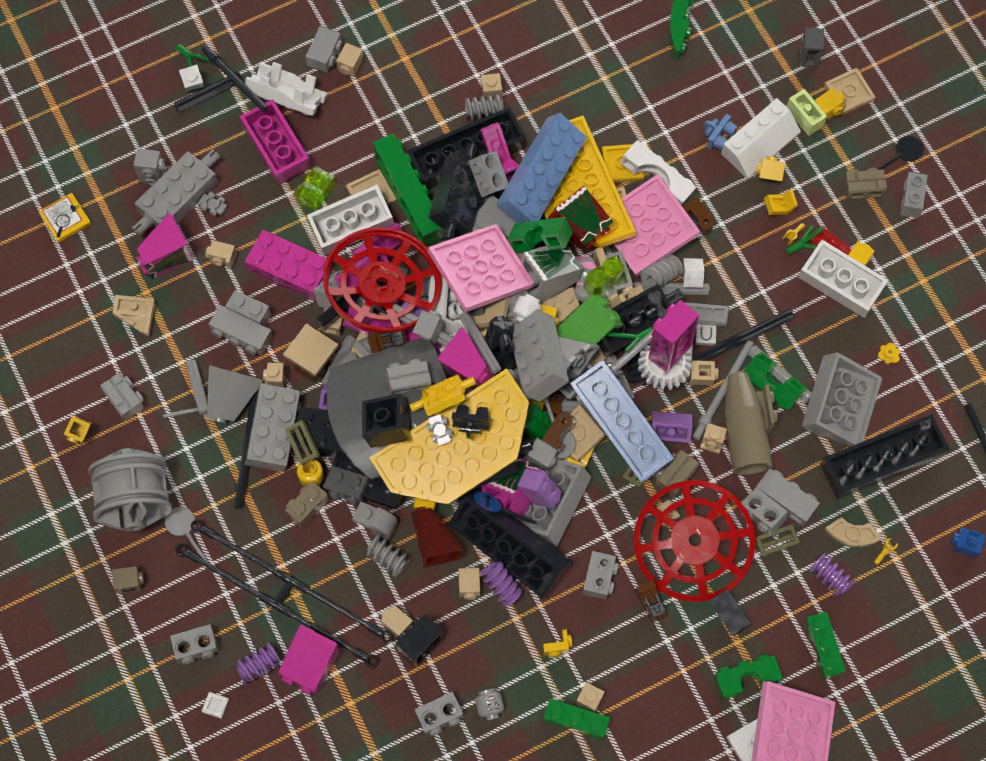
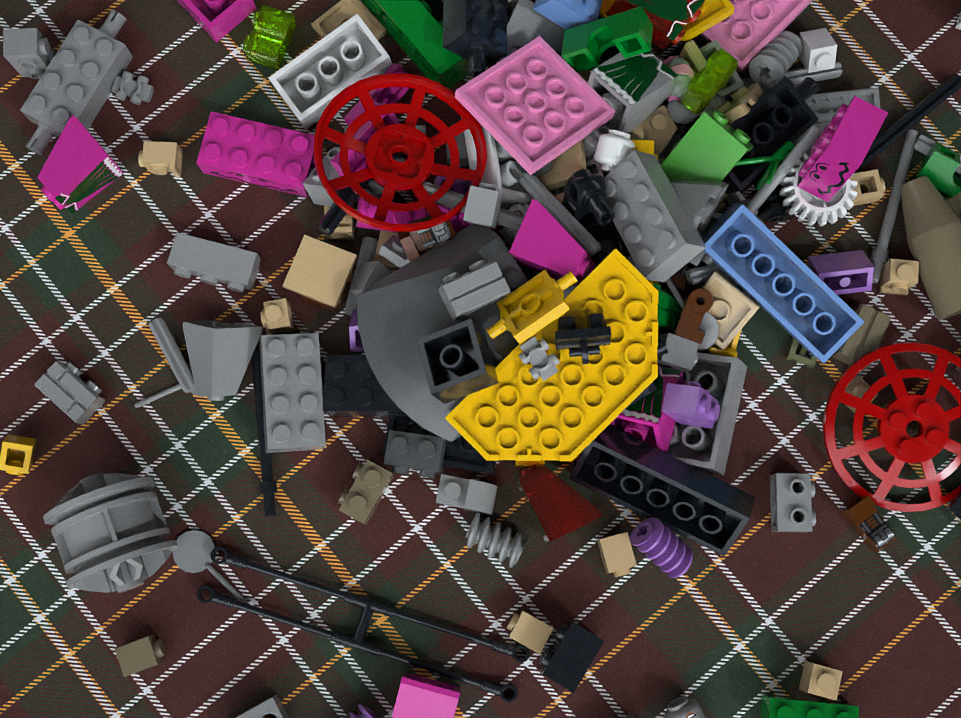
camera: 15 degrees left, 10 degrees up
tan wing [112,295,155,336] -> none
light grey brick [226,290,272,327] -> none
olive tile [284,420,320,465] -> none
yellow head [297,459,324,486] -> none
piece [473,492,536,525] -> none
yellow bracket [543,629,572,658] -> none

